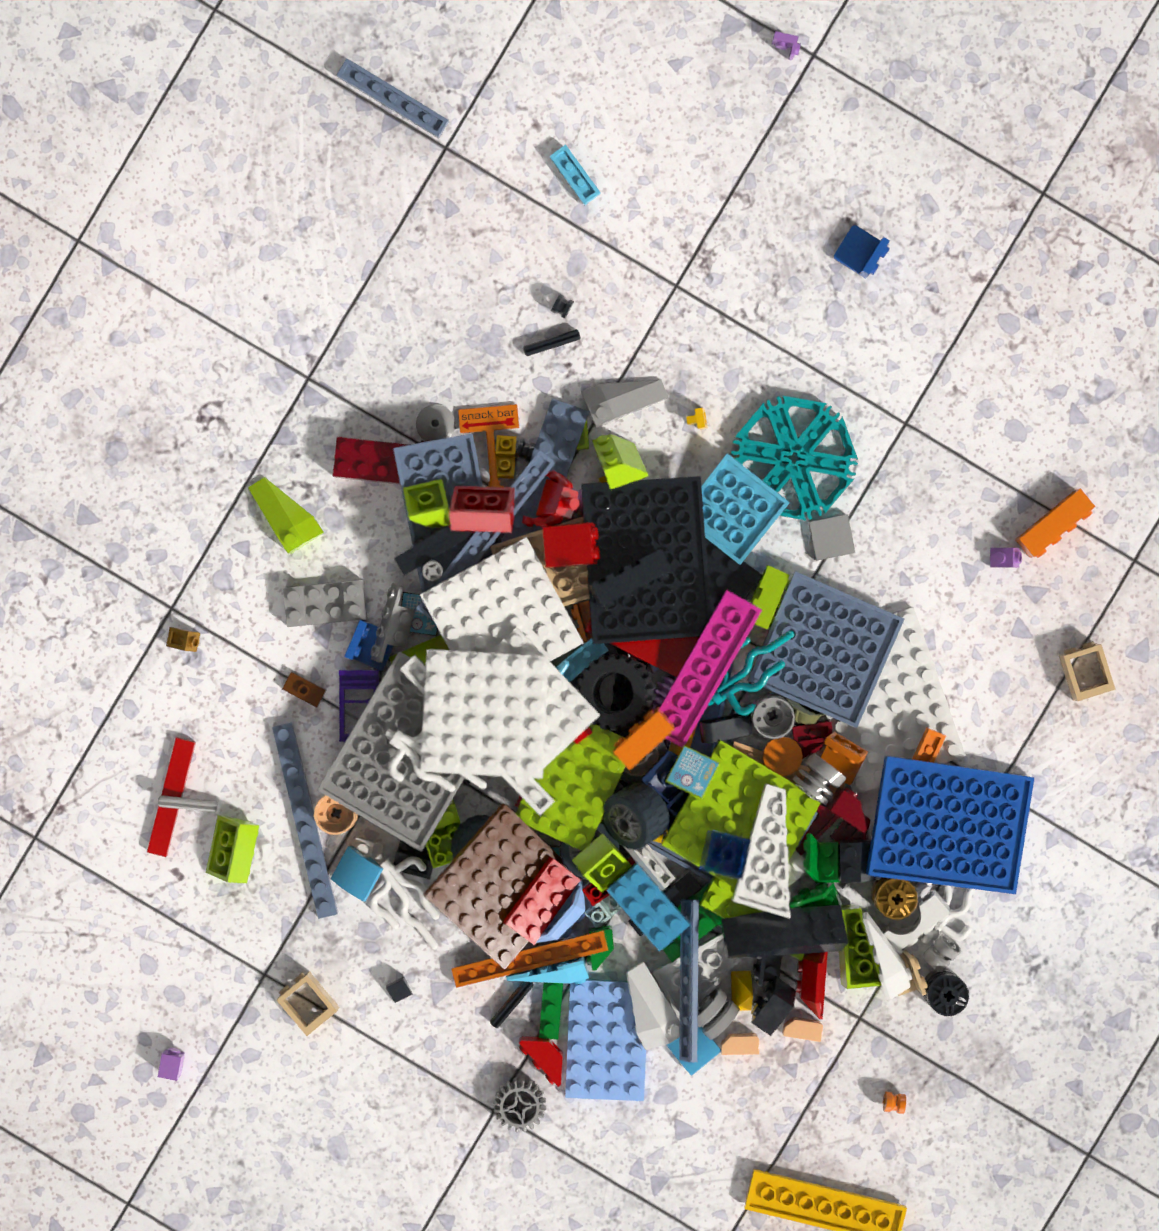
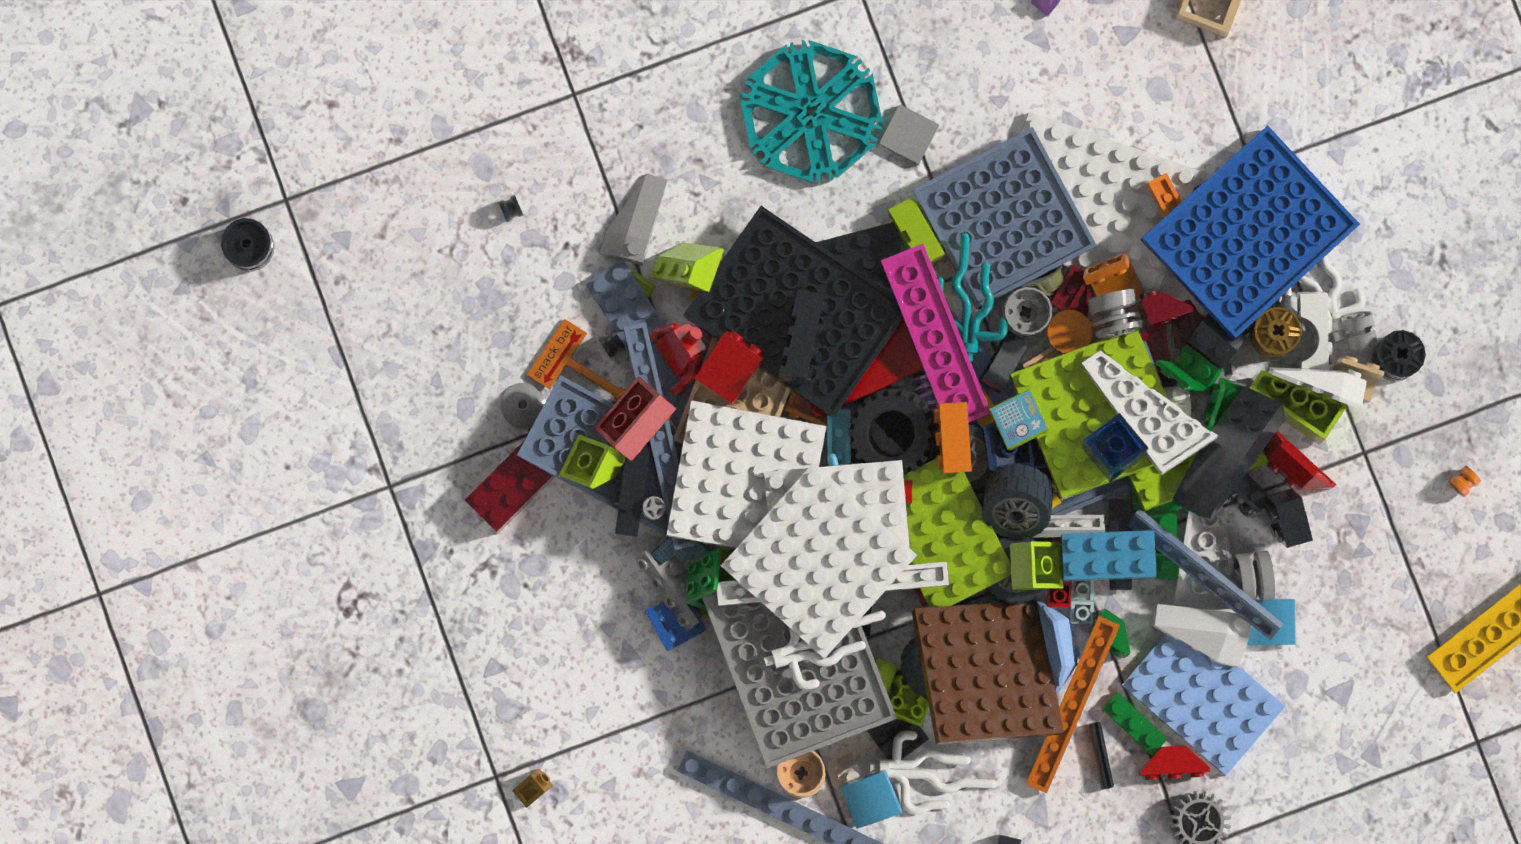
camera: 55 degrees left, 5 degrees down
lime wedge [248,477,324,554] -> none
reddish brown plate [282,672,327,708] -> none
light grey piece [283,580,368,627] -> none
sand blue plate [337,58,449,139] -> none
door [339,669,381,744] -> none
yellow slope [496,435,517,479] -> none
plate [503,857,581,945] -> none
medium azure wedge [506,957,589,984] -> none
black axle [523,329,581,356] -> none
medium azure plate [550,144,601,206] -> none
yellow tile [686,408,708,430] -> none
medium azure plate [701,453,790,565] -> none
light nougat piece [721,1033,759,1055] -> none
yellow slope [731,970,753,1011] -> none
light nougat piece [782,1017,823,1042] -> none
none -> black wheel [221,218,275,272]
none -> green bracket [686,548,721,612]

